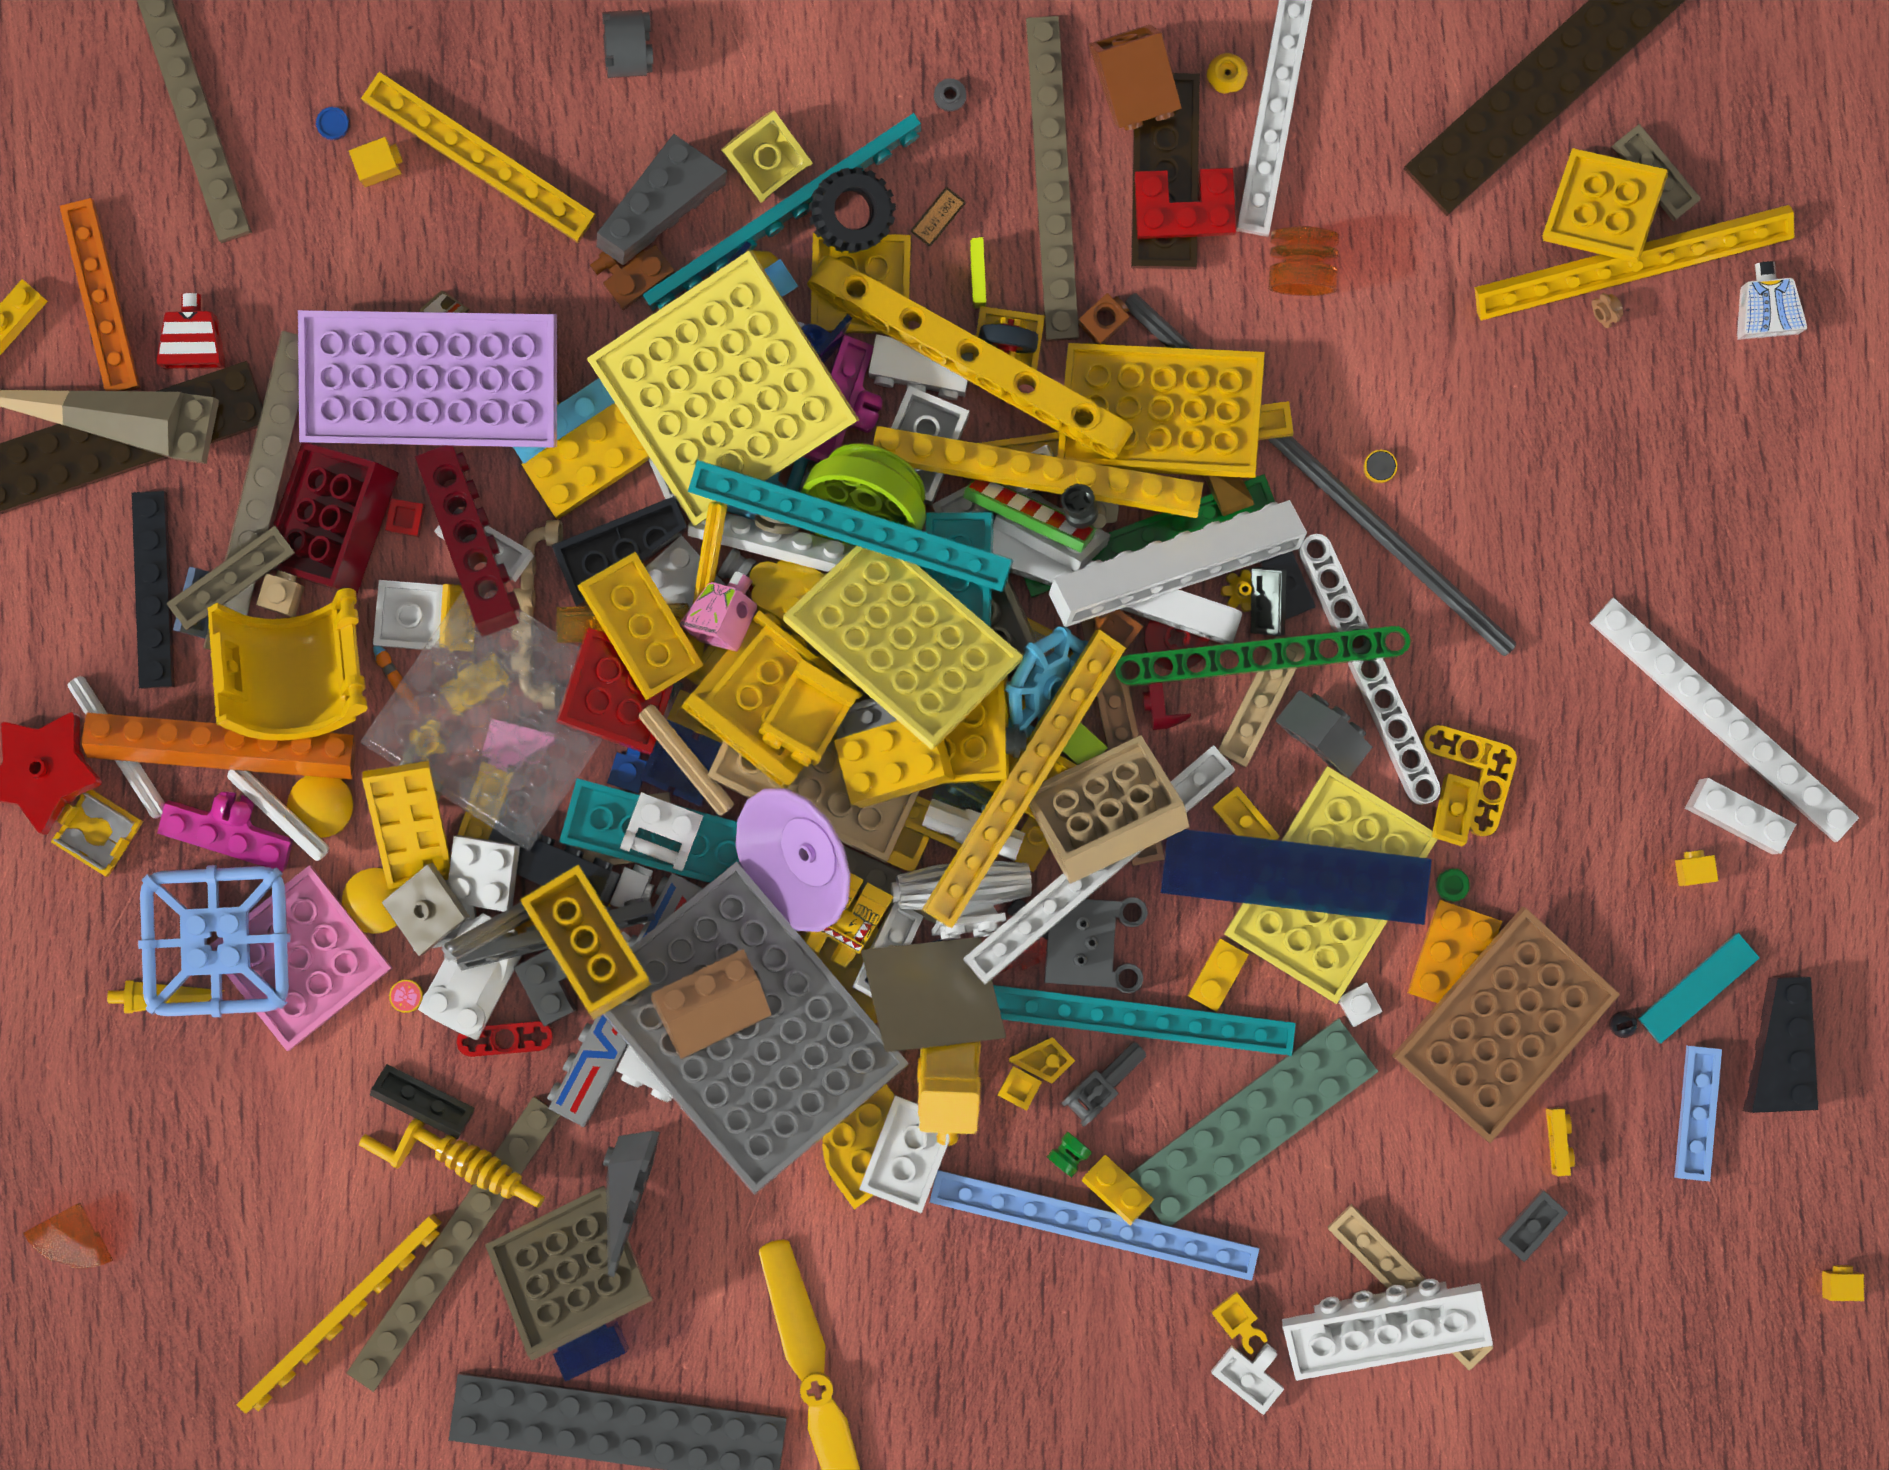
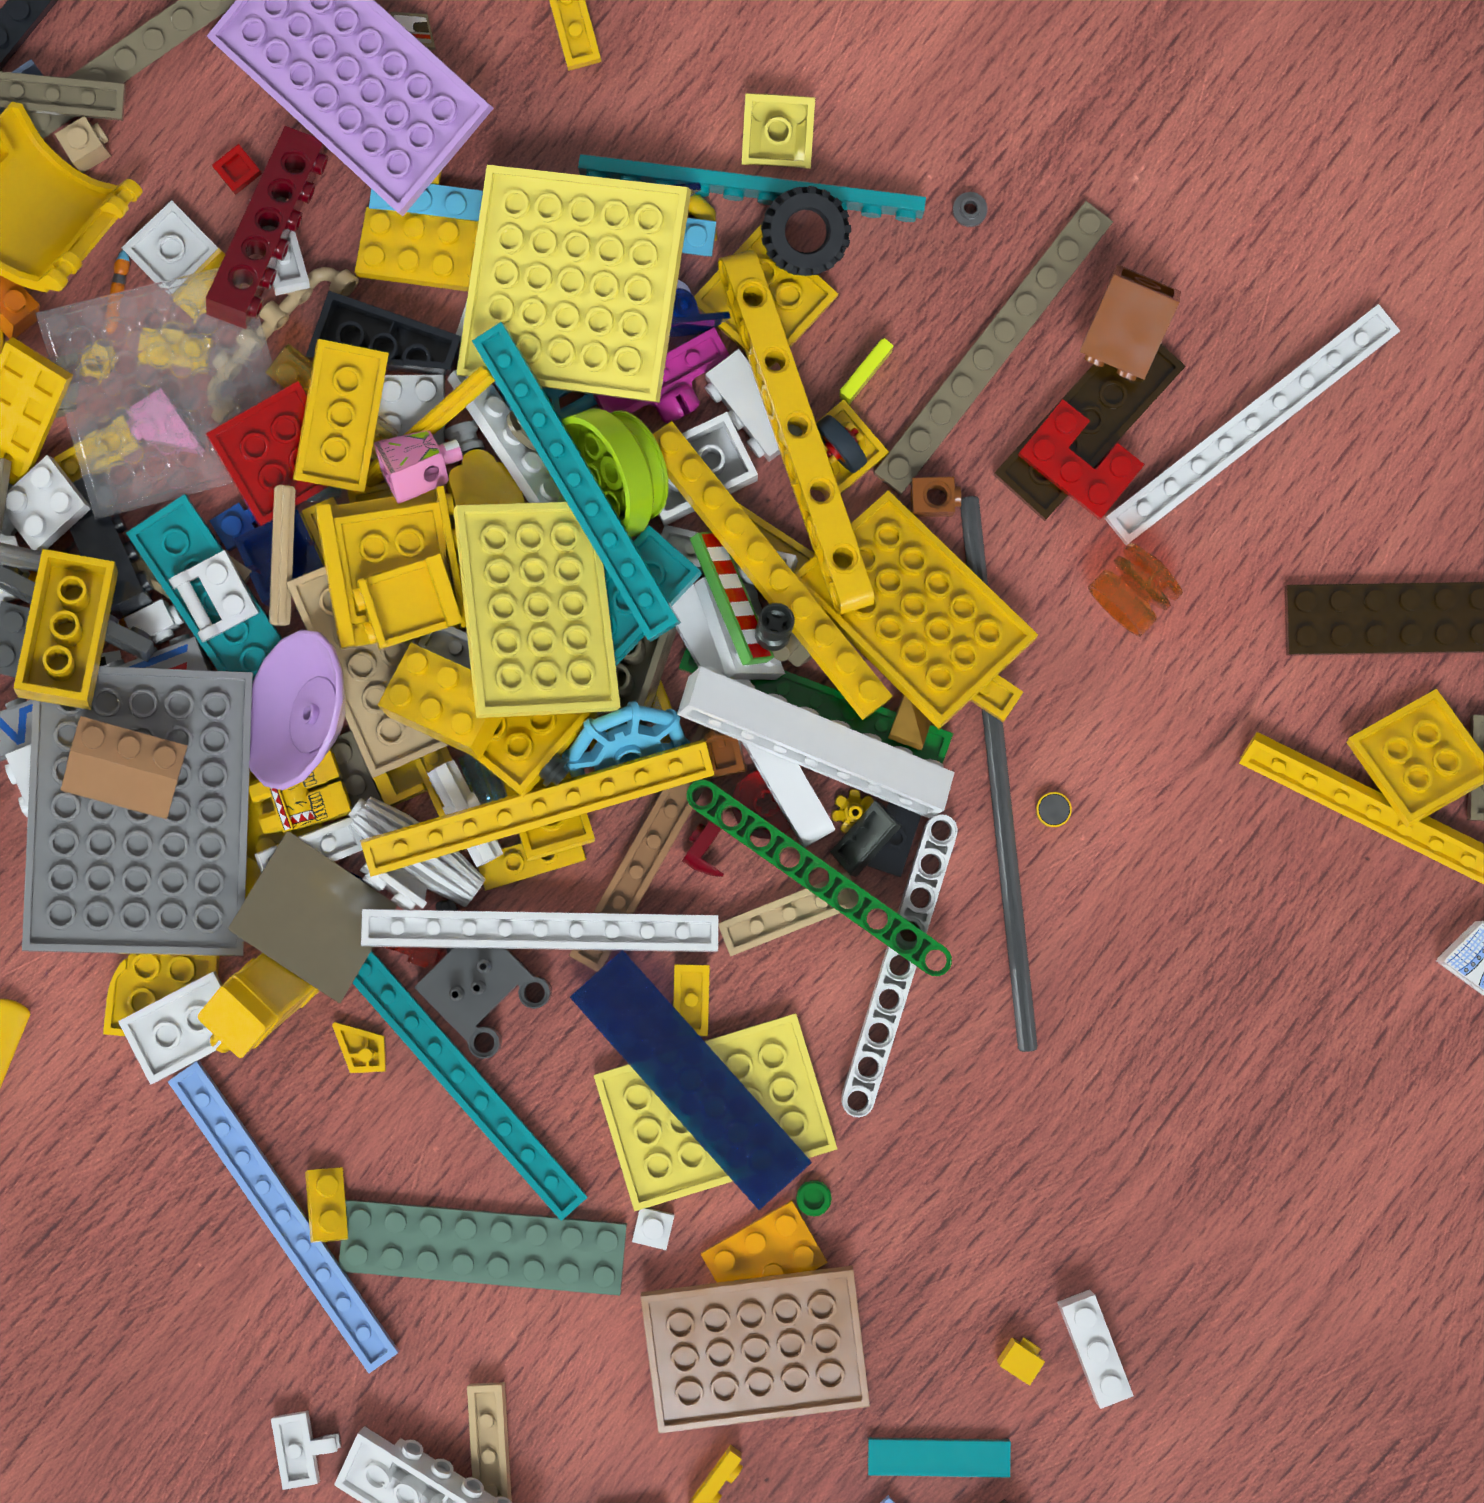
camera: 40 degrees right, 0 degrees up
dark red slope [273,442,399,596] -> none
dark orange plate [590,244,675,311] -> none
dark grey wedge [596,134,727,265] -> none
clear orange sticker [911,187,966,246] -> none
yellow plate [997,1066,1042,1111] -> none
tan slope [1029,735,1189,884] -> none
green wheel [1046,1131,1092,1178] -> none
dark grey connector [1061,1042,1147,1127] -> none
lime brick [1062,722,1108,765] -> none
yellow plate [1187,938,1249,1012] -> none
yellow plate [1207,53,1248,94] -> none
yellow plate [1210,1291,1268,1354] -> none
dark grey brick [1275,690,1373,778] -> none
yellow beam [1422,725,1517,837] -> none
yellow plate [1431,773,1479,846] -> none
white plate [1590,598,1859,842] -> none
medium nougat plate [1592,293,1623,328] -> none
black hinge [1609,1011,1637,1038] -> none

